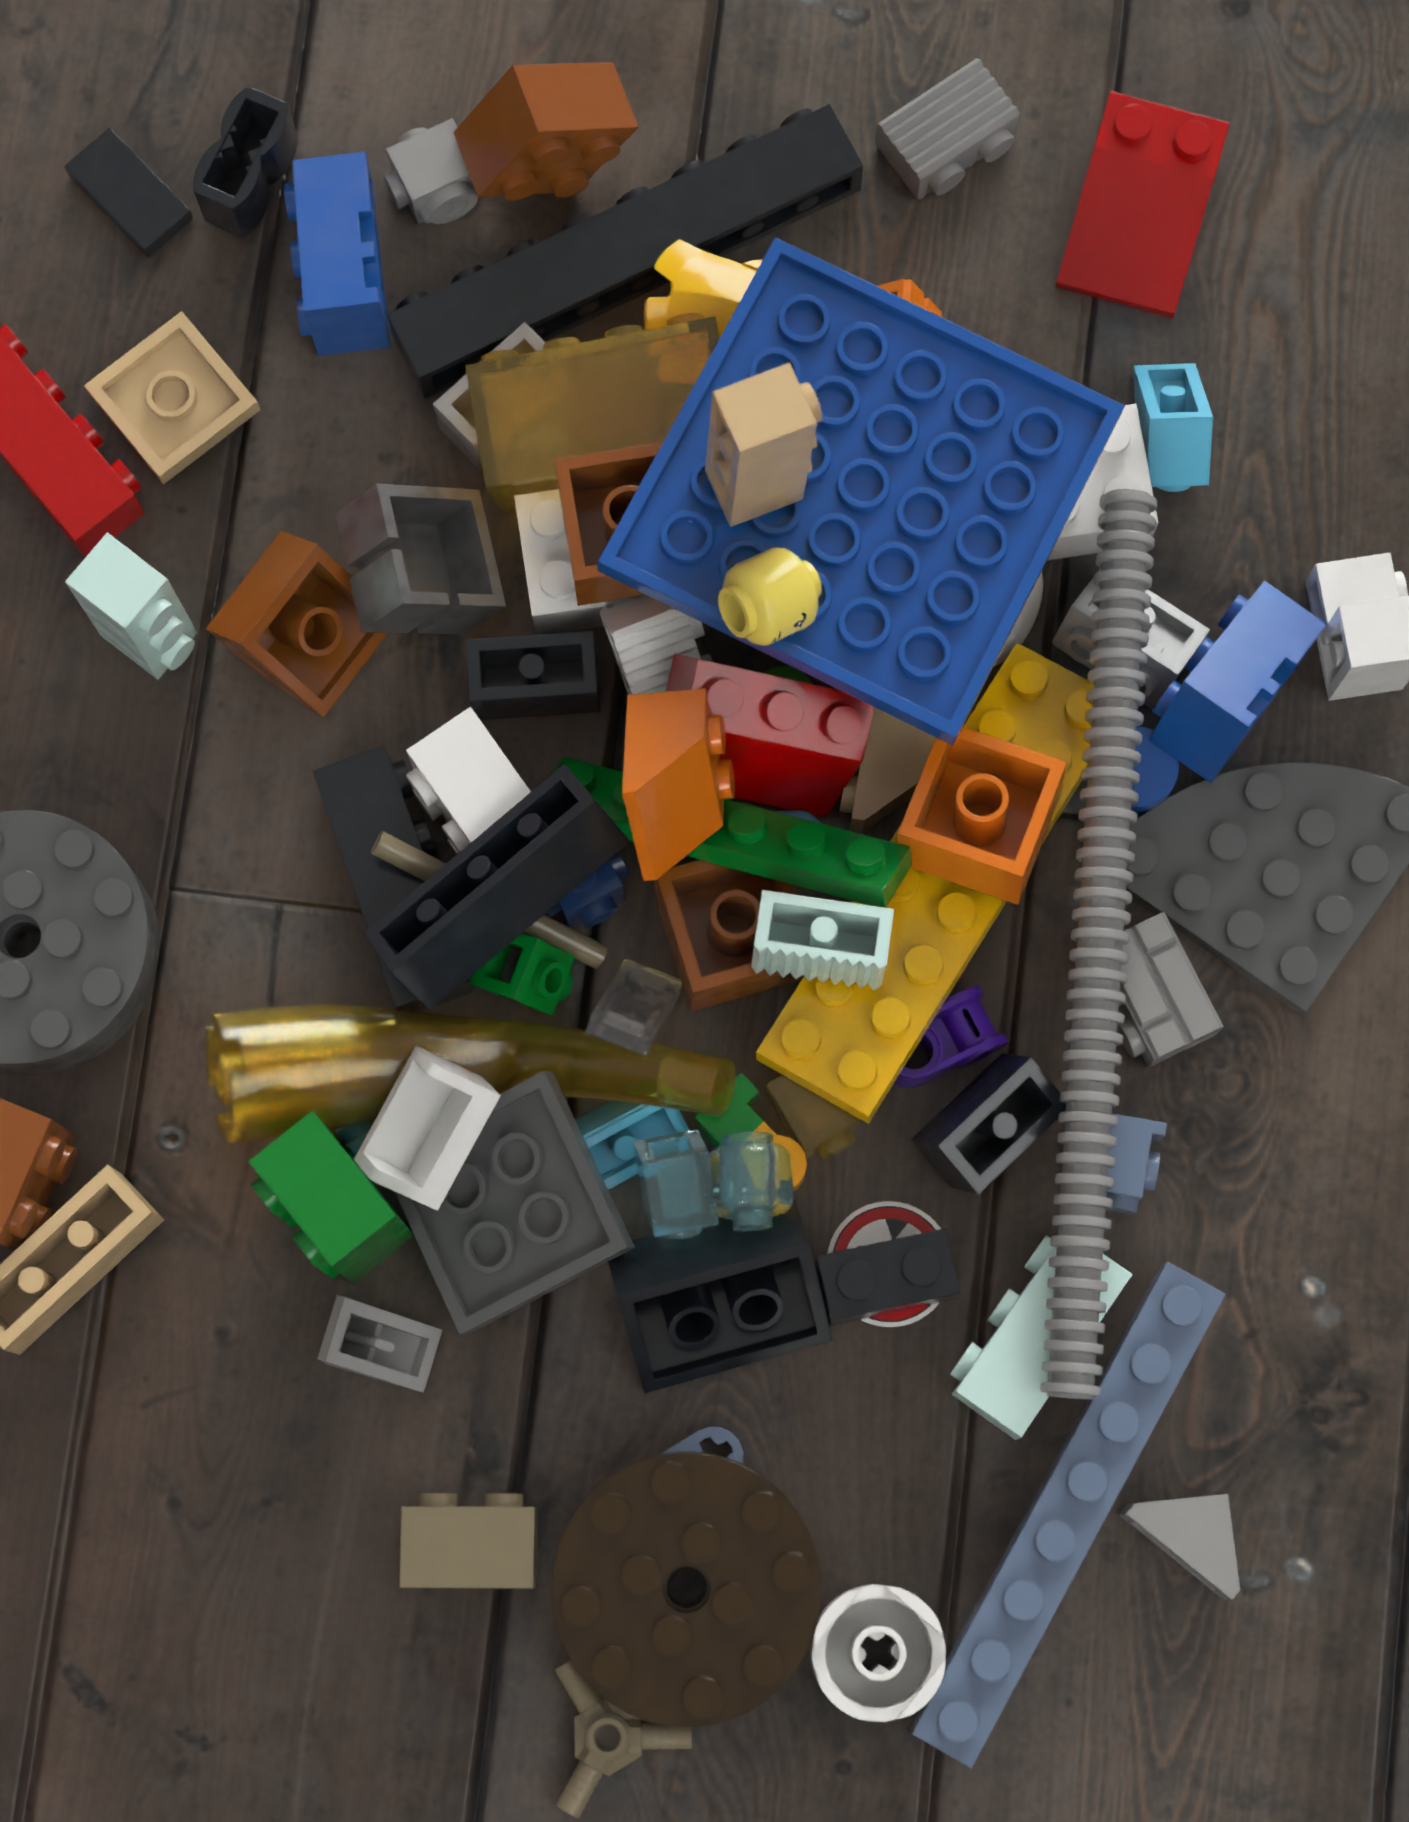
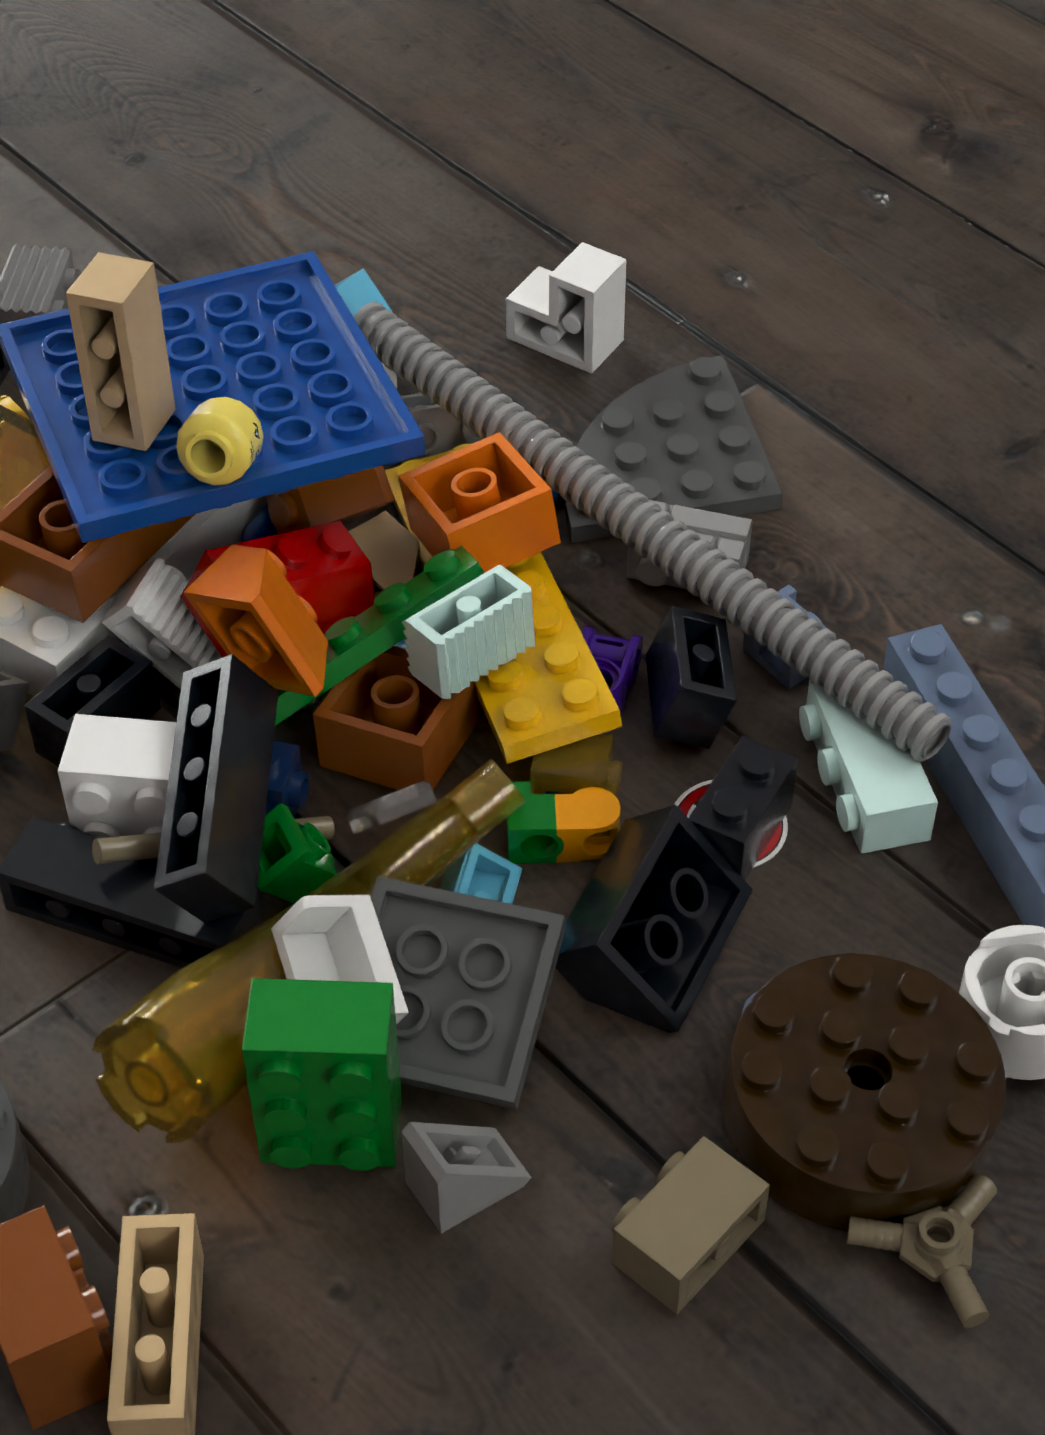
camera: 50 degrees left, 30 degrees down
clear light blue brick [633,1129,719,1239] -> none
clear light blue head [706,1132,794,1232] -> none
red slope [1055,91,1230,318] -> none
wedge [1148,581,1327,783] -> none

